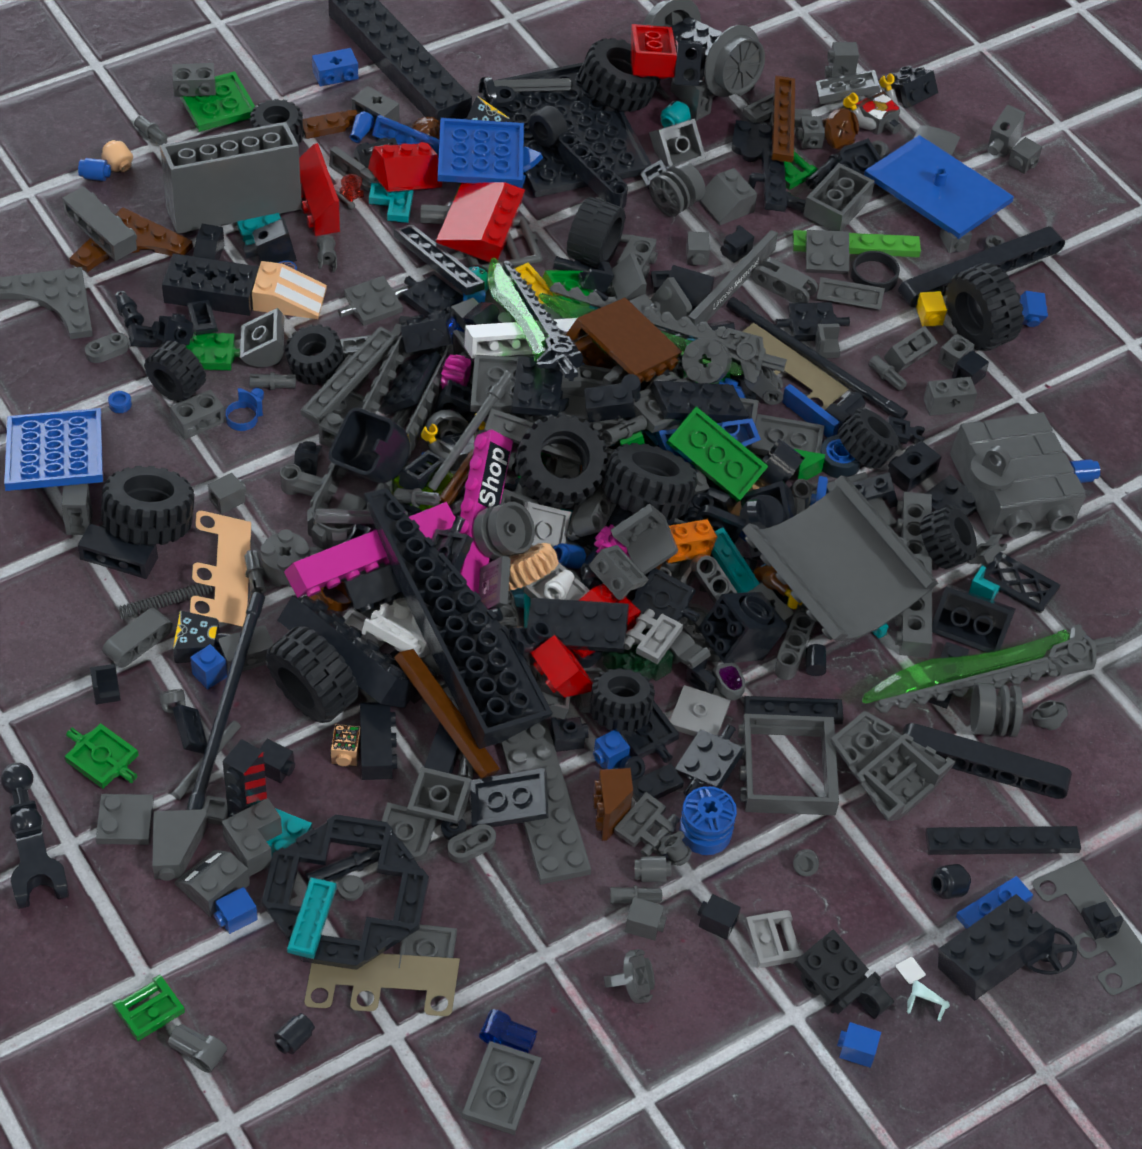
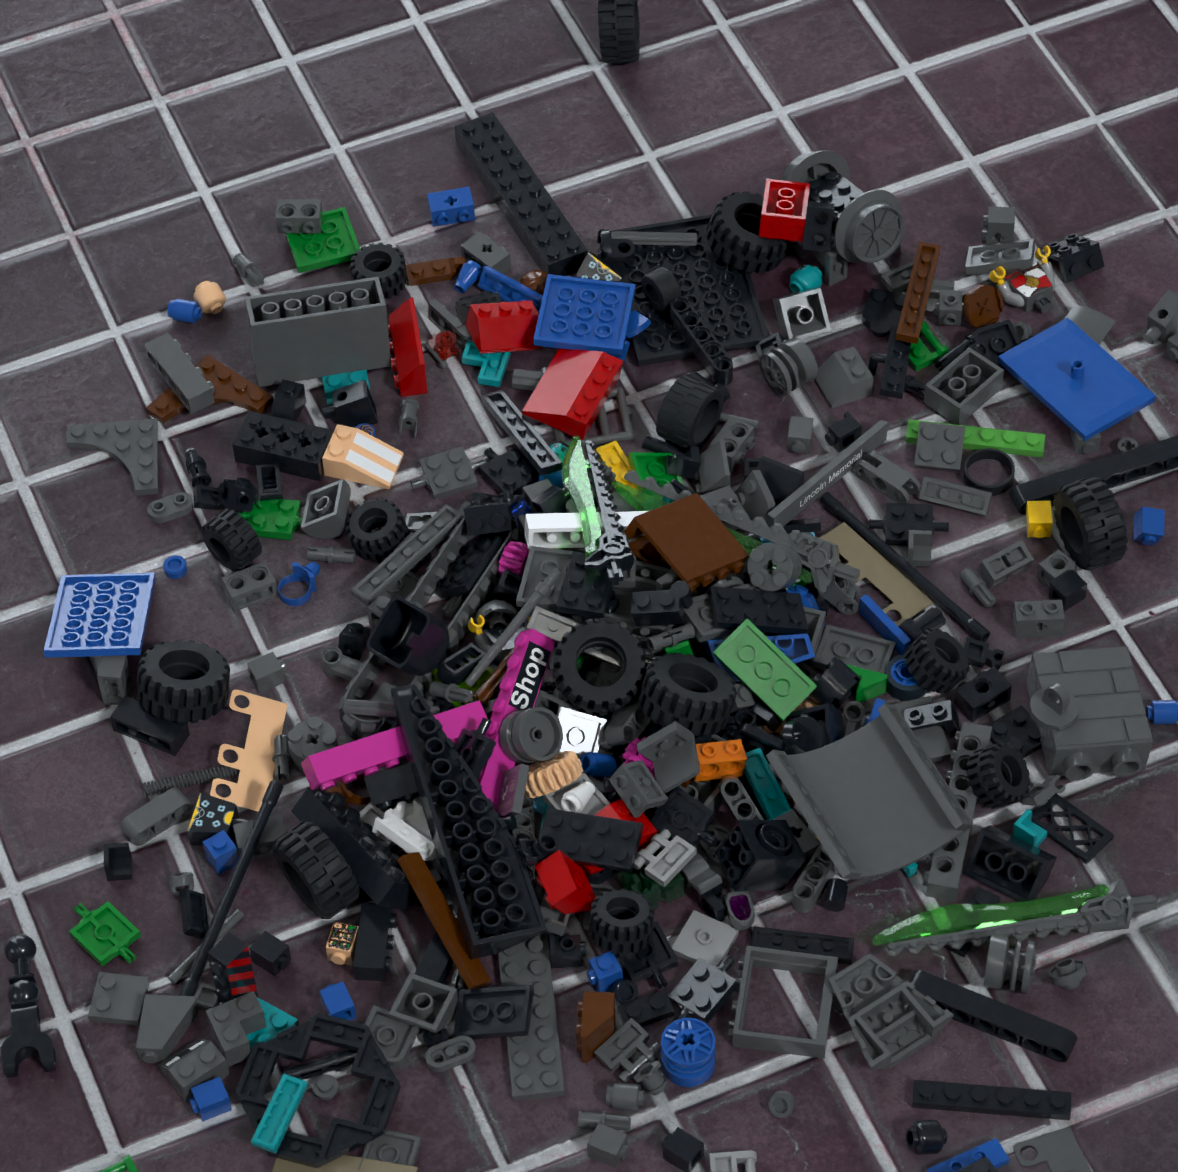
camera: 15 degrees right, 0 degrees up
none -> blue brick [319,981,356,1021]

